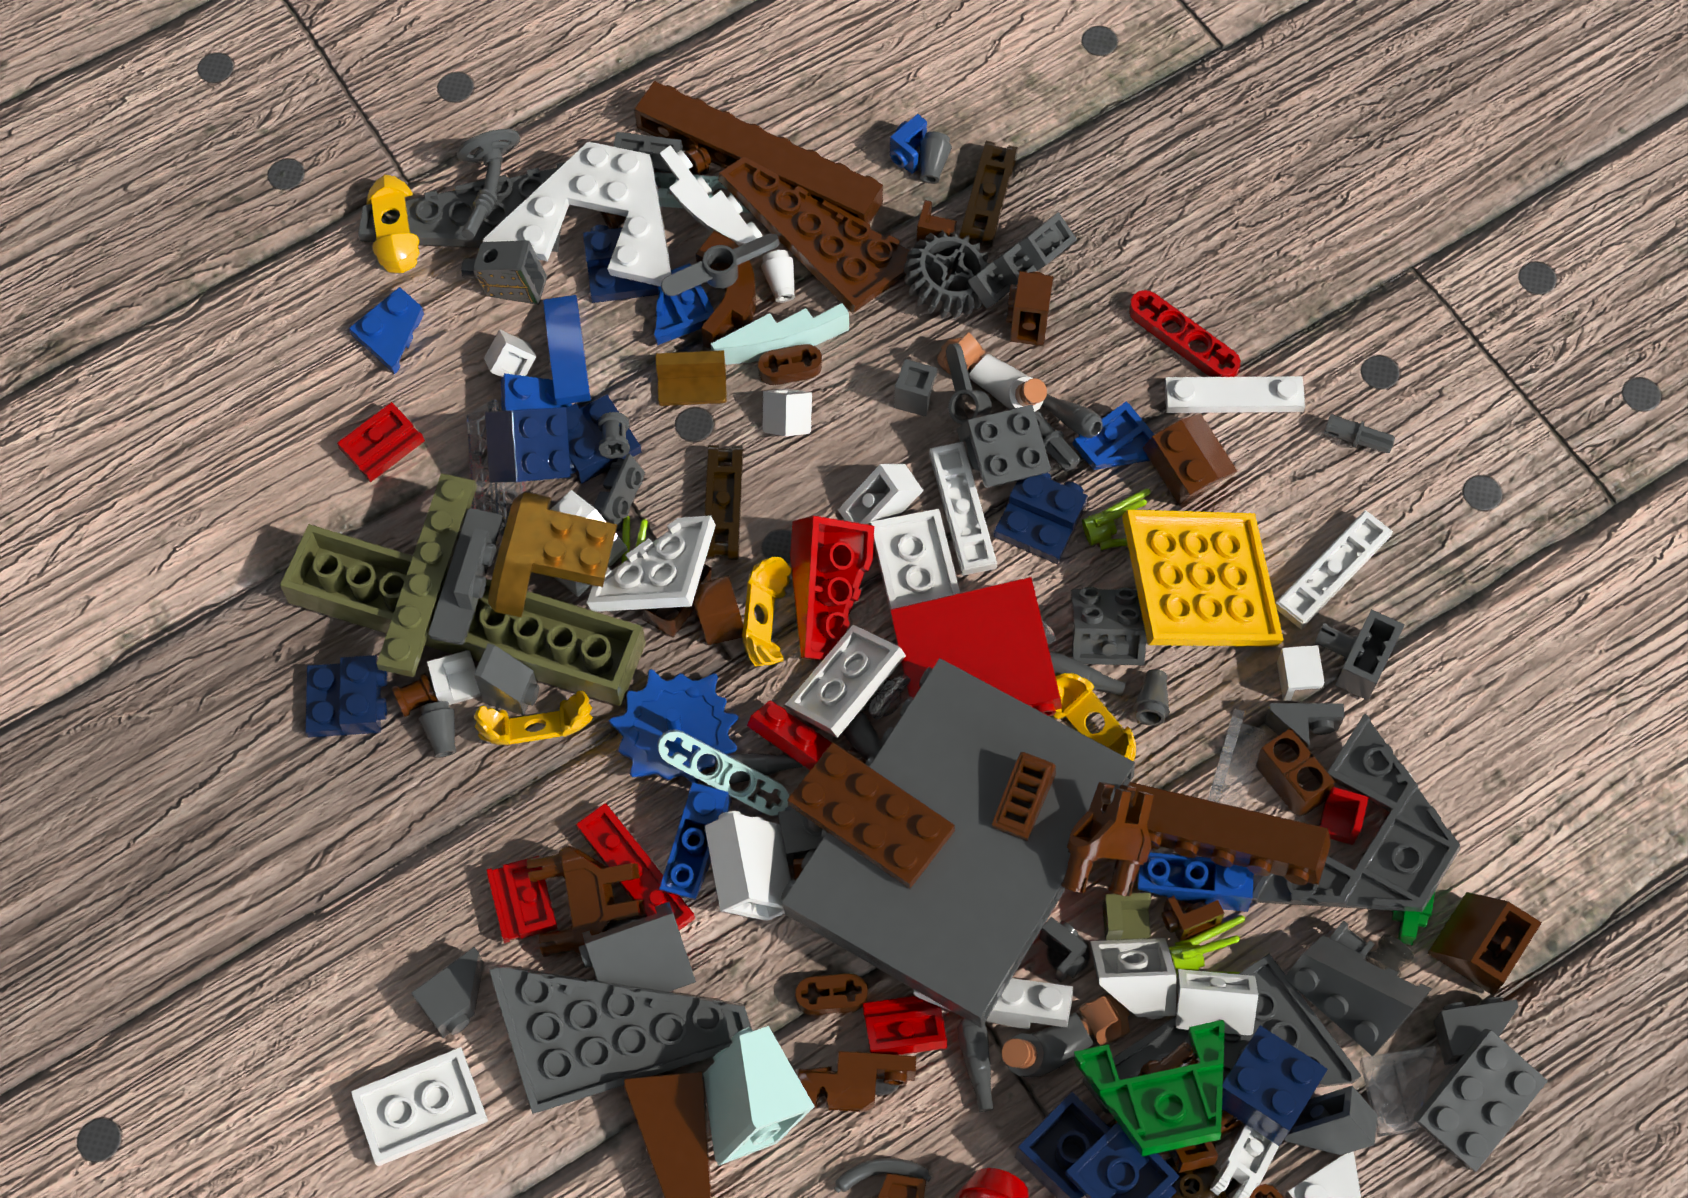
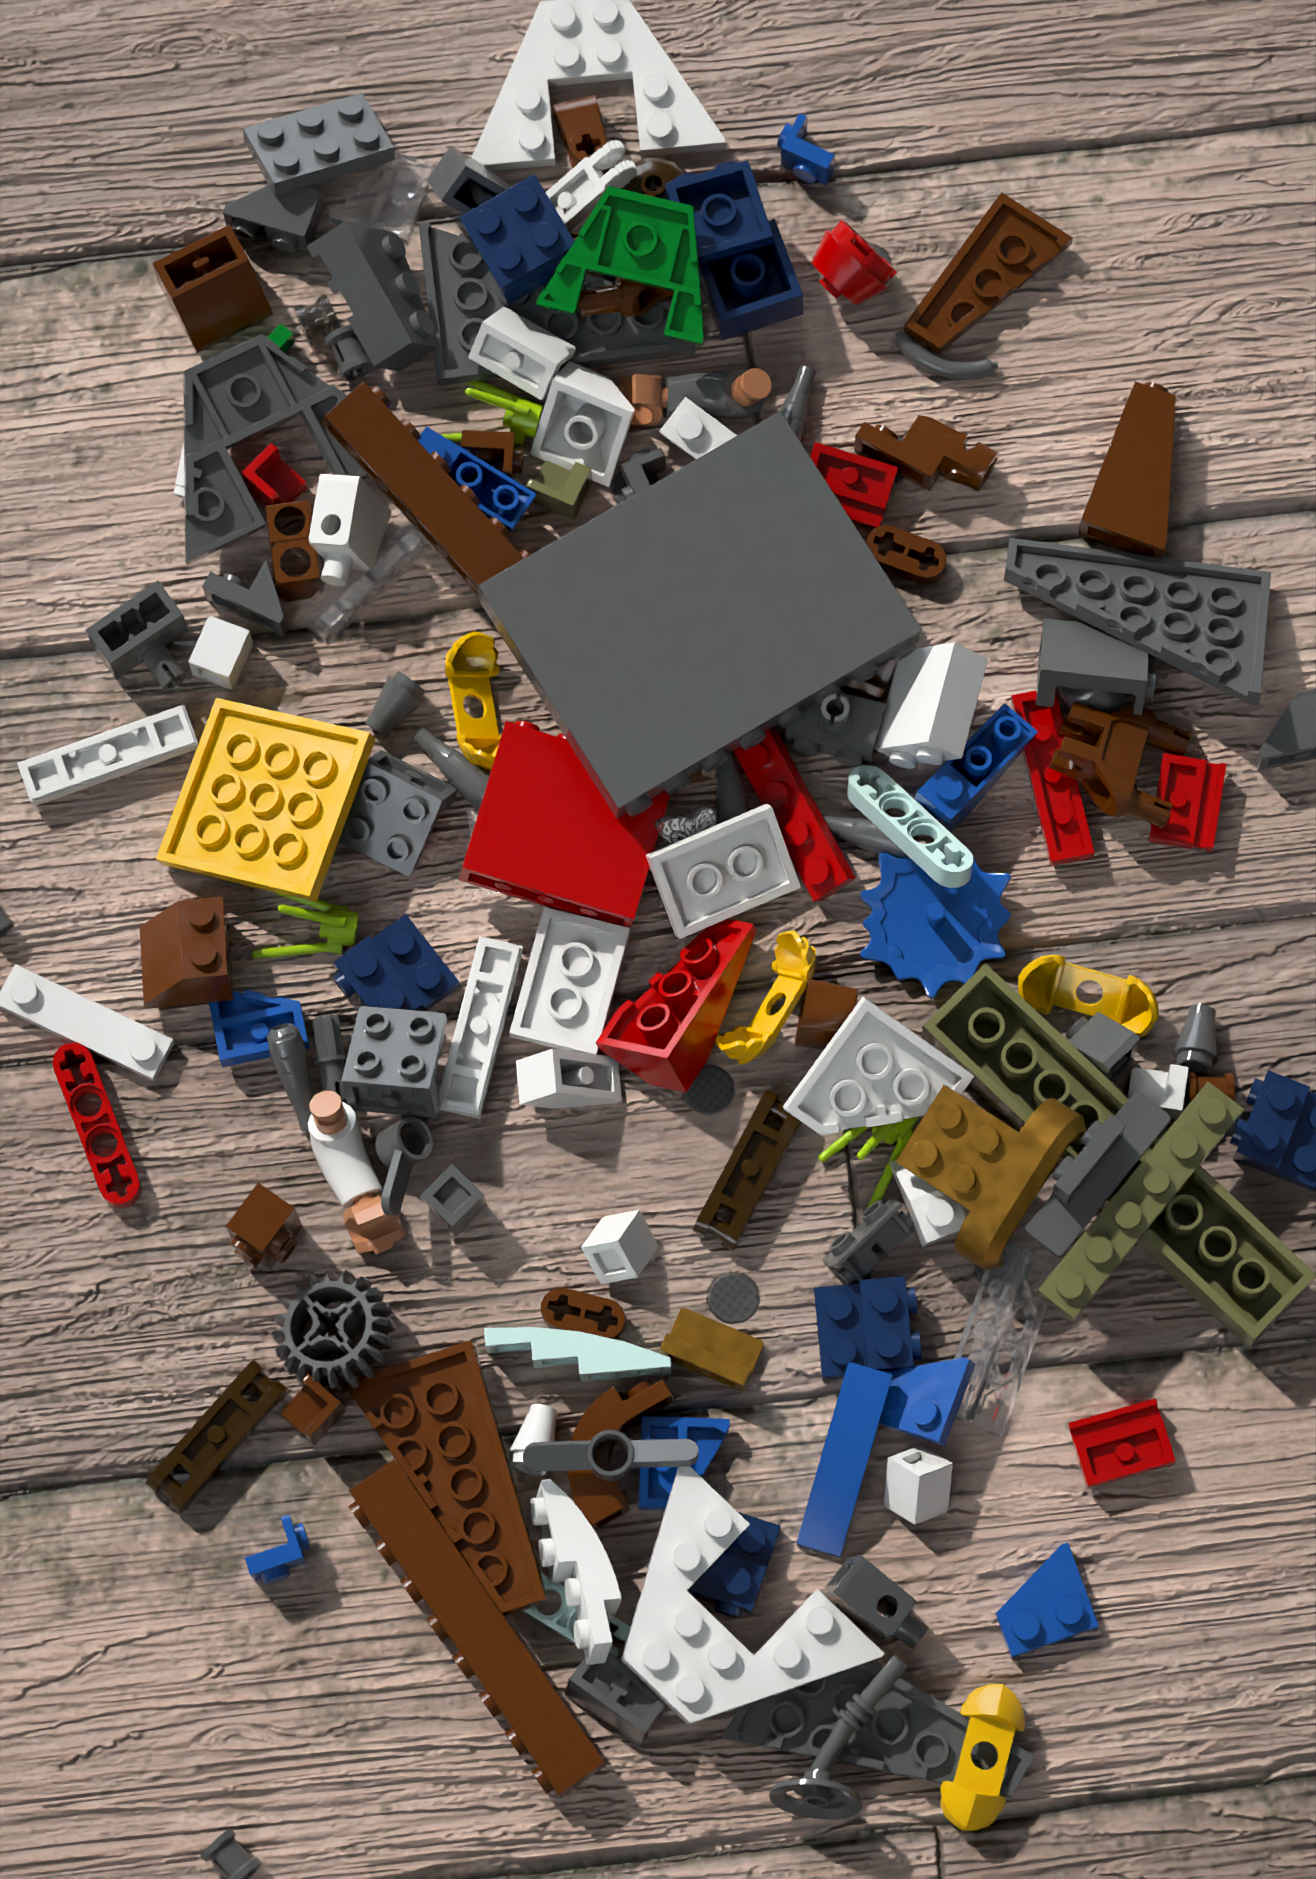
camera: 150 degrees left, 10 degrees up
dark blue brick [485,407,571,483] -> none
dark grey bush [598,412,630,459] -> none
reddish brown plate [684,144,711,175] -> none
light aqua slope [703,1026,815,1166] -> none
reddish brown plate [787,743,955,889] -> none
dark grey cone [920,132,952,184] -> none
dark grey slope [968,212,1077,309] -> none
reddish brown slope [992,752,1056,841] -> none
reddish brown connector [1061,782,1154,896] -> none
none -> white torso [309,474,392,586]

